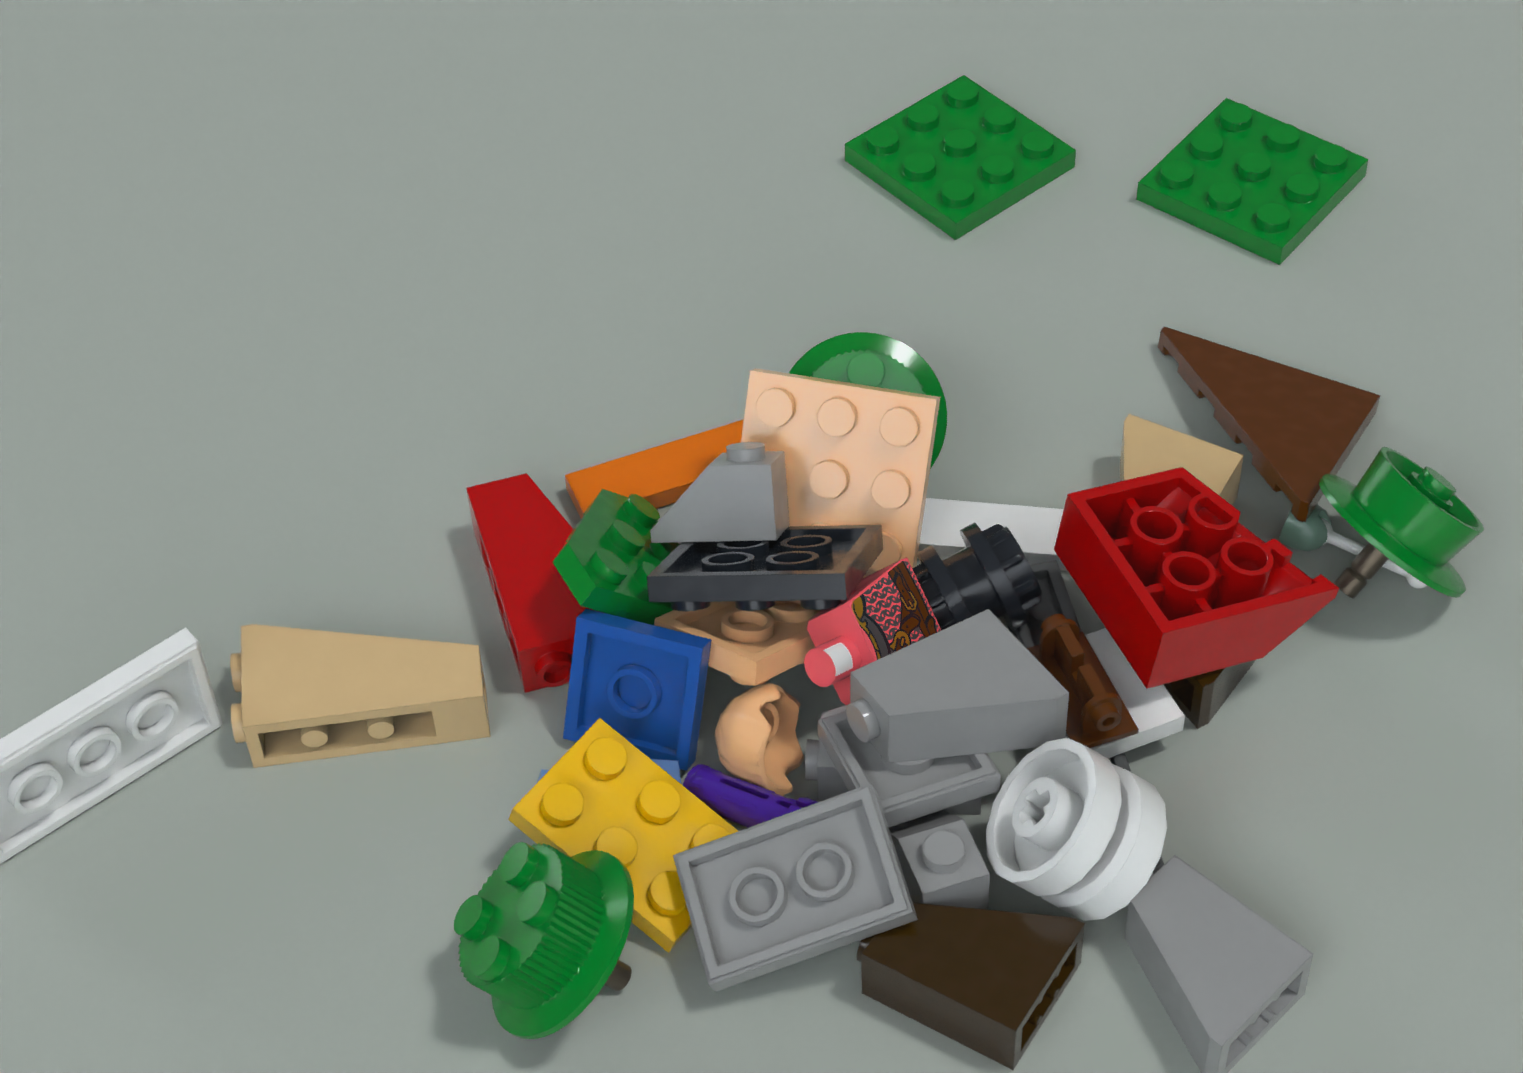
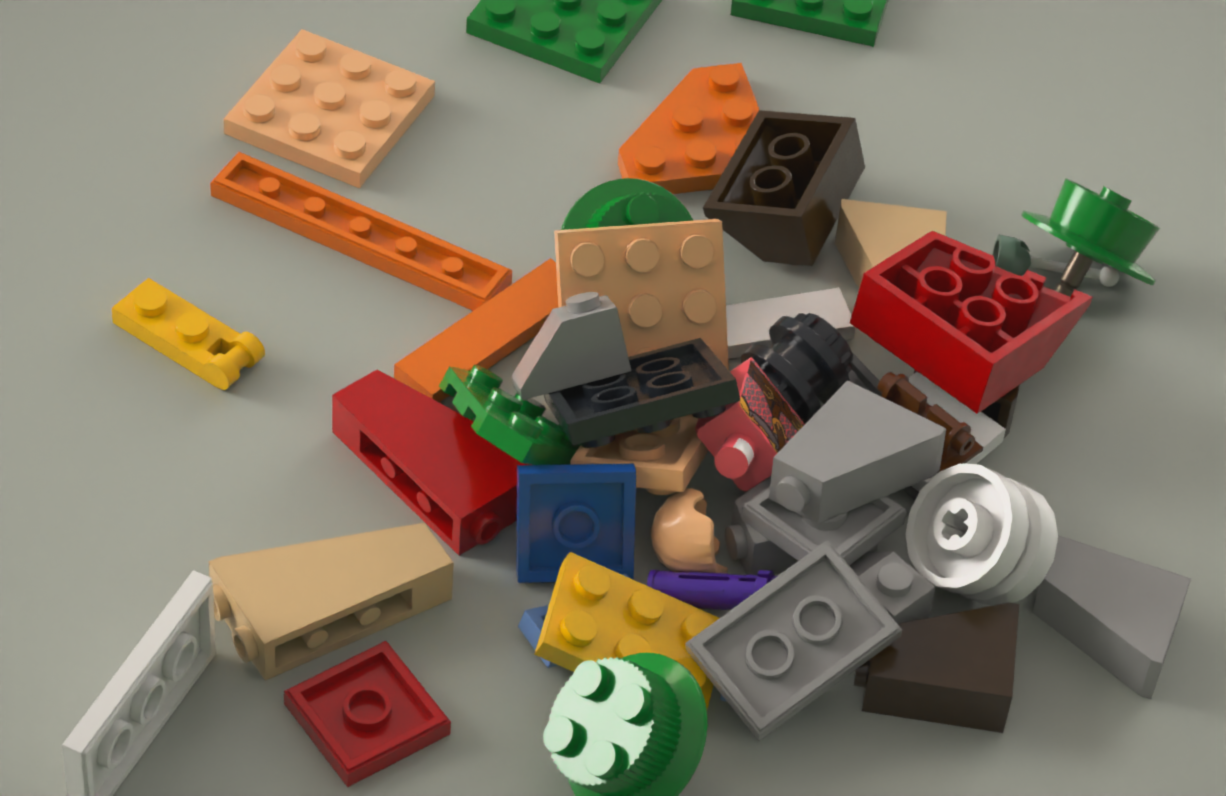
camera: 30 degrees left, 0 degrees up
reddish brown tile [1158,326,1380,522] -> none
none -> yellow plate [112,278,265,390]
none -> orange tile [210,152,512,311]
none -> light nougat plate [224,29,435,188]
none -> red tile [284,641,451,788]
none -> orange plate [617,63,760,194]
none -> dark brown slope [703,110,865,266]

